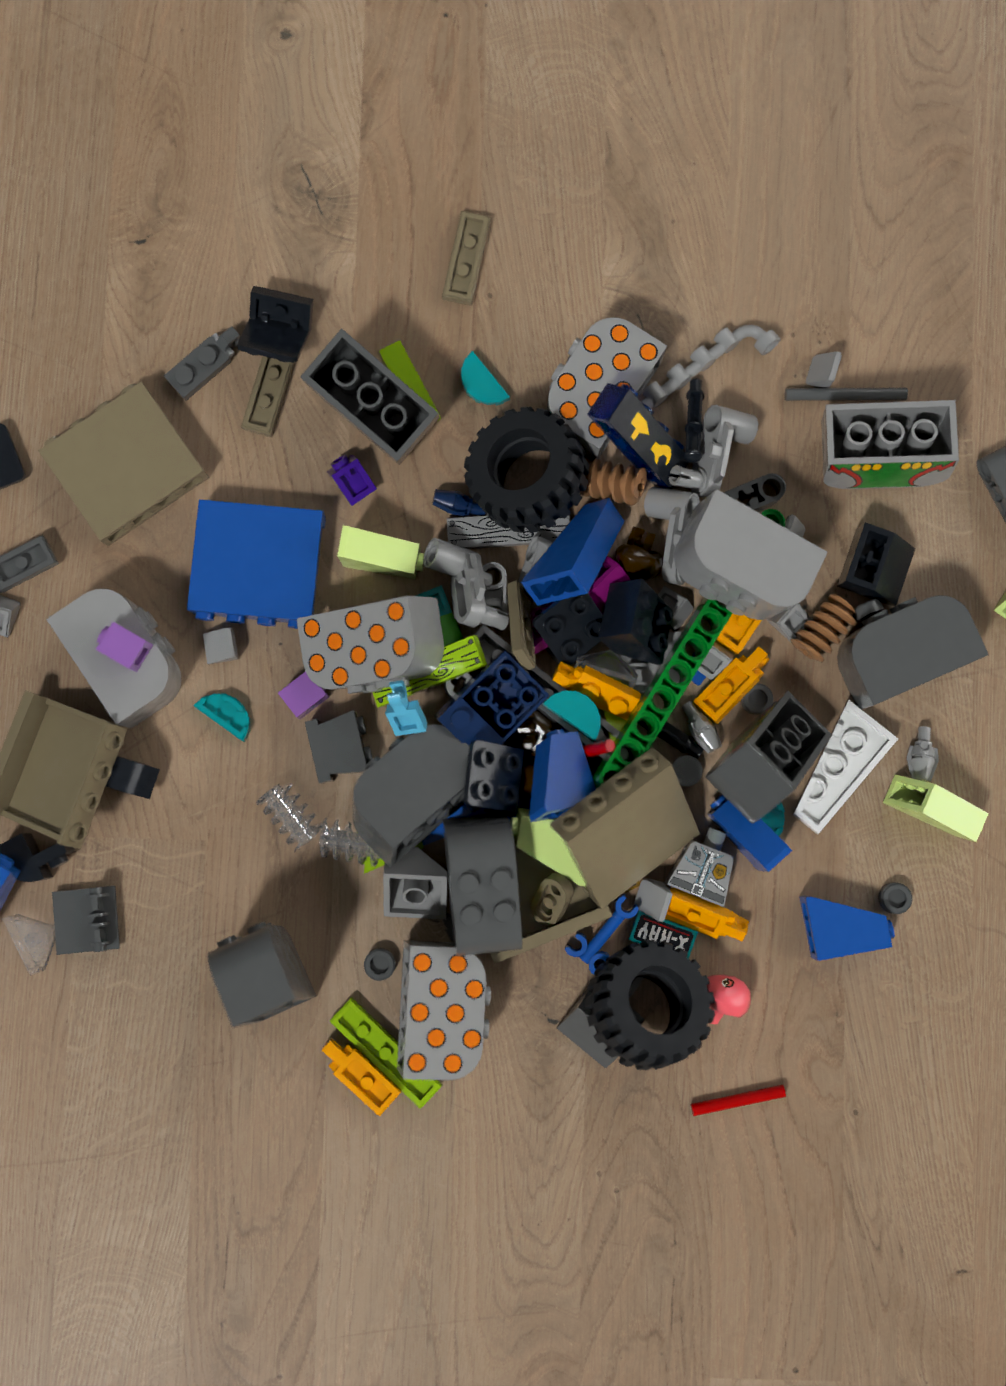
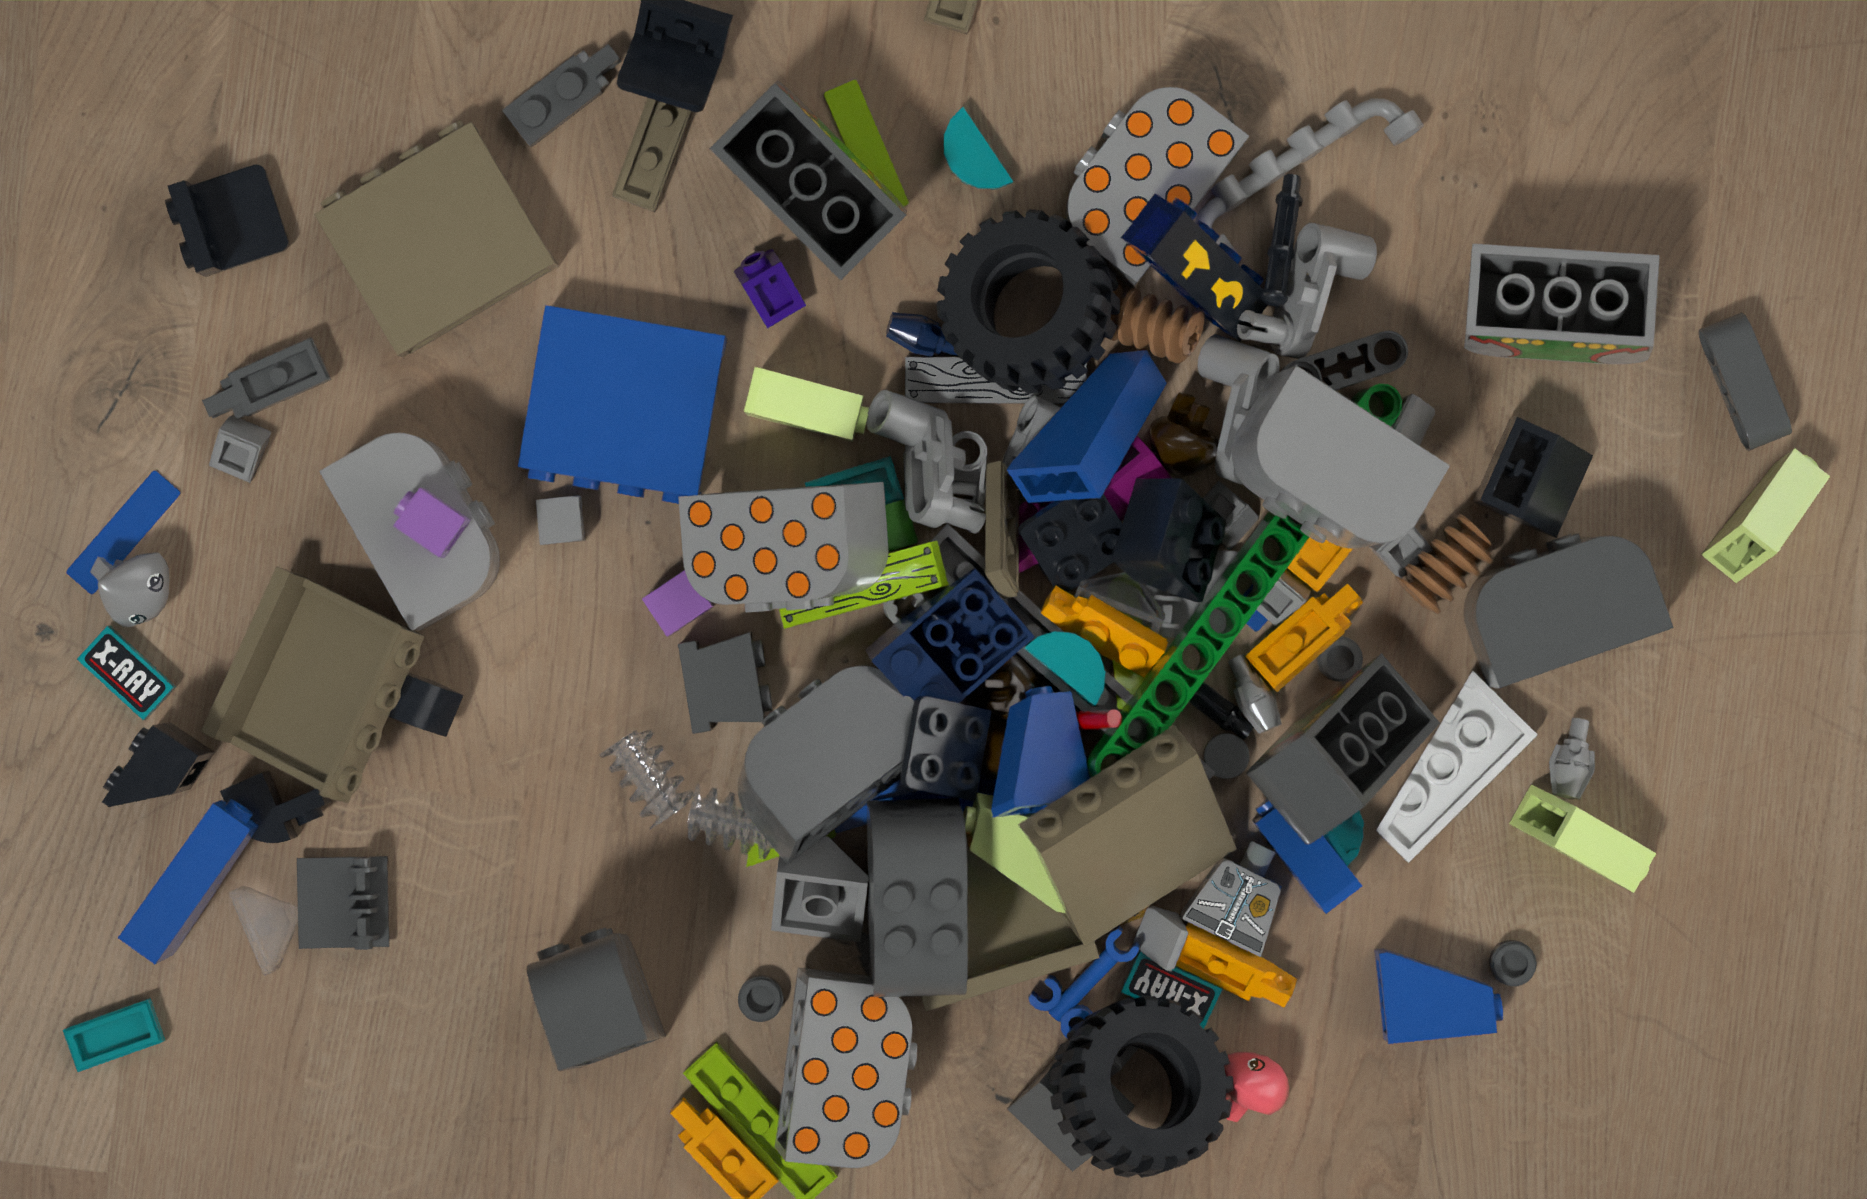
camera: 10 degrees right, 5 degrees up
teal tile [193,693,250,742] -> none
medium azure plate [385,680,427,736] -> none
dark tan plate [531,873,573,927] -> none
dark grey bar [784,388,908,401] -> none
light grey slope [806,351,842,388] -> none
dark grey tile [852,599,885,623] -> none

